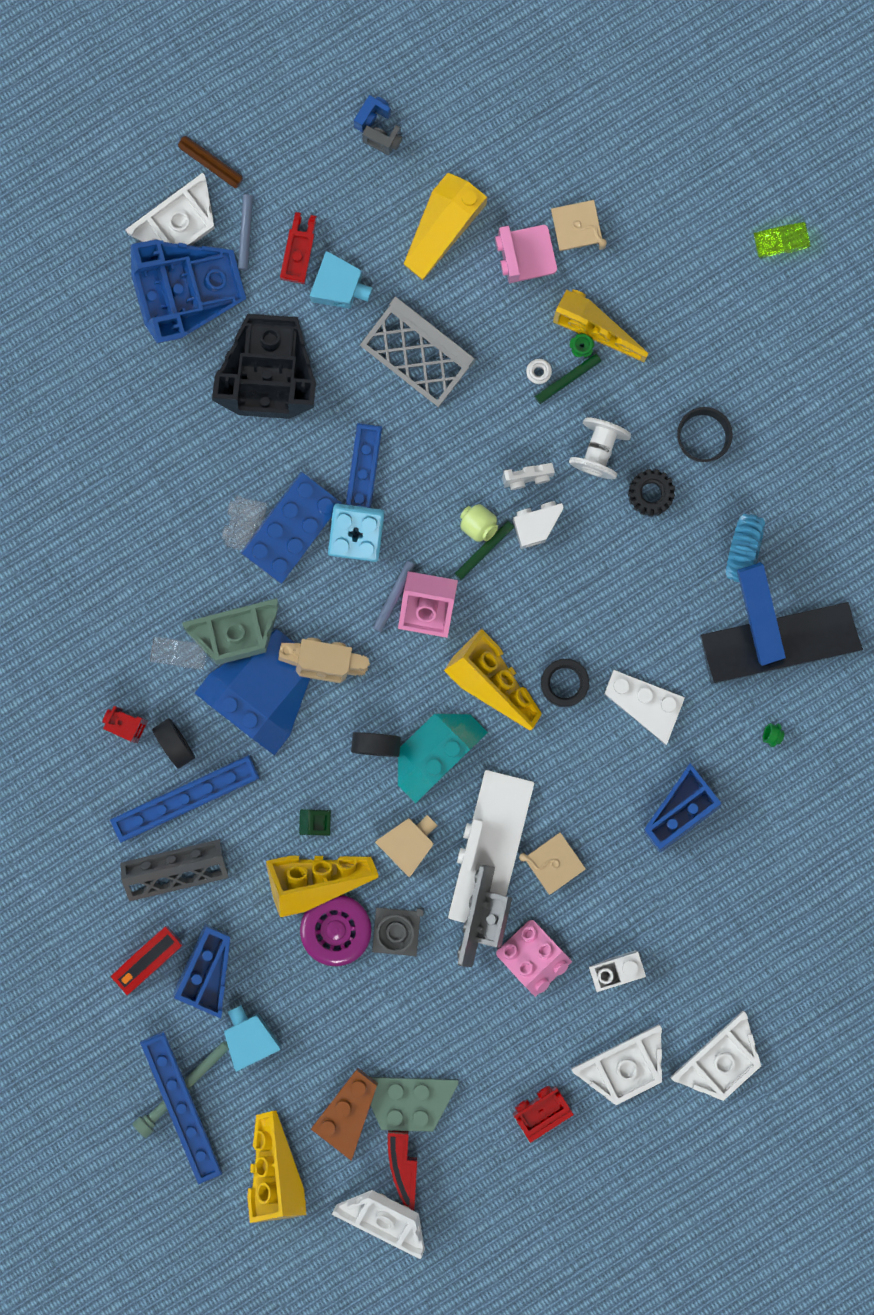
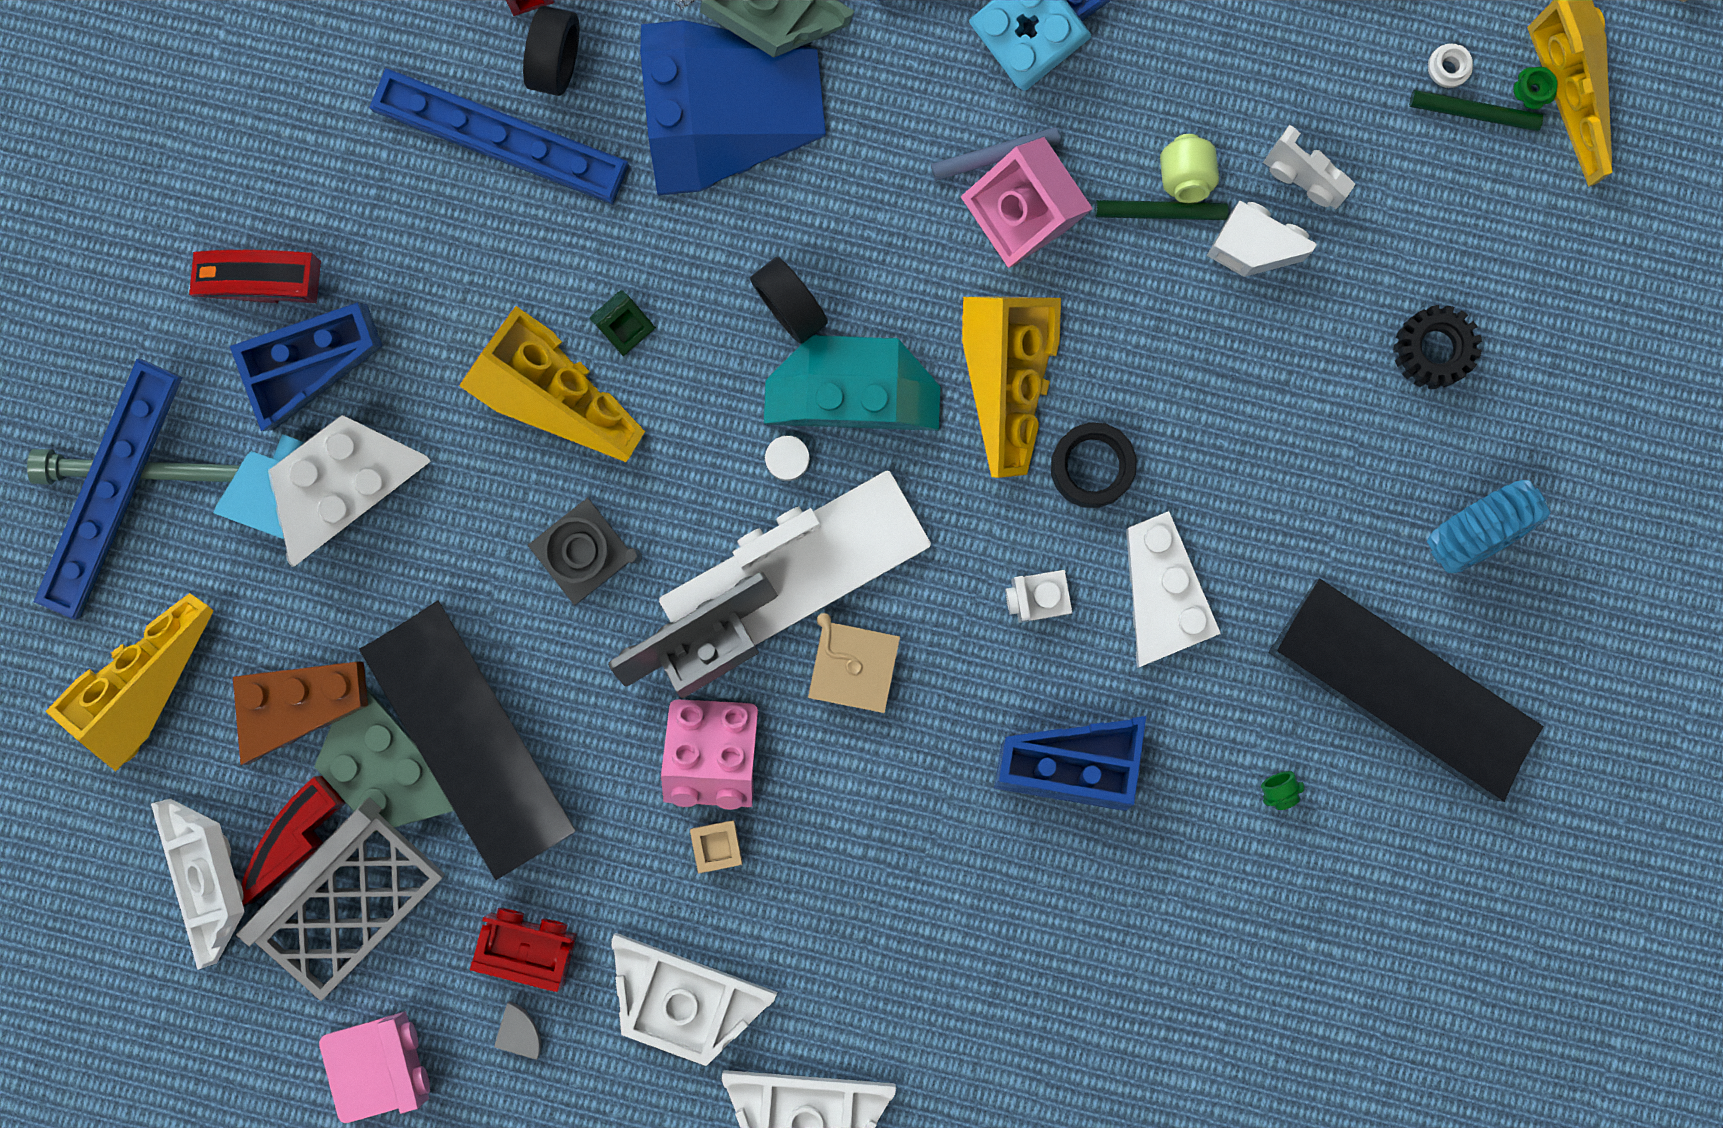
camera: 50 degrees right, 0 degrees up
dark grey fence [120,839,229,902] -> none
tan hinge [278,638,370,683] -> none
magenta wheel [300,895,371,966] -> none
tan torso [375,815,438,877] -> none
white hose [569,417,631,479] -> none
white slope [589,950,646,992] -> none
black tyre [677,407,733,462] -> none
blue tile [737,562,786,666] -> none
none -> light grey fence [236,797,445,1001]
none -> white wing [268,415,431,567]
none -> bright pink bracket [319,1011,430,1123]
none -> black arch [359,600,576,881]
none -> light grey tile [494,1001,541,1060]
none -> tan plate [690,820,743,874]
none -> white tile [765,436,810,481]
none -> white bracket [1005,570,1072,623]

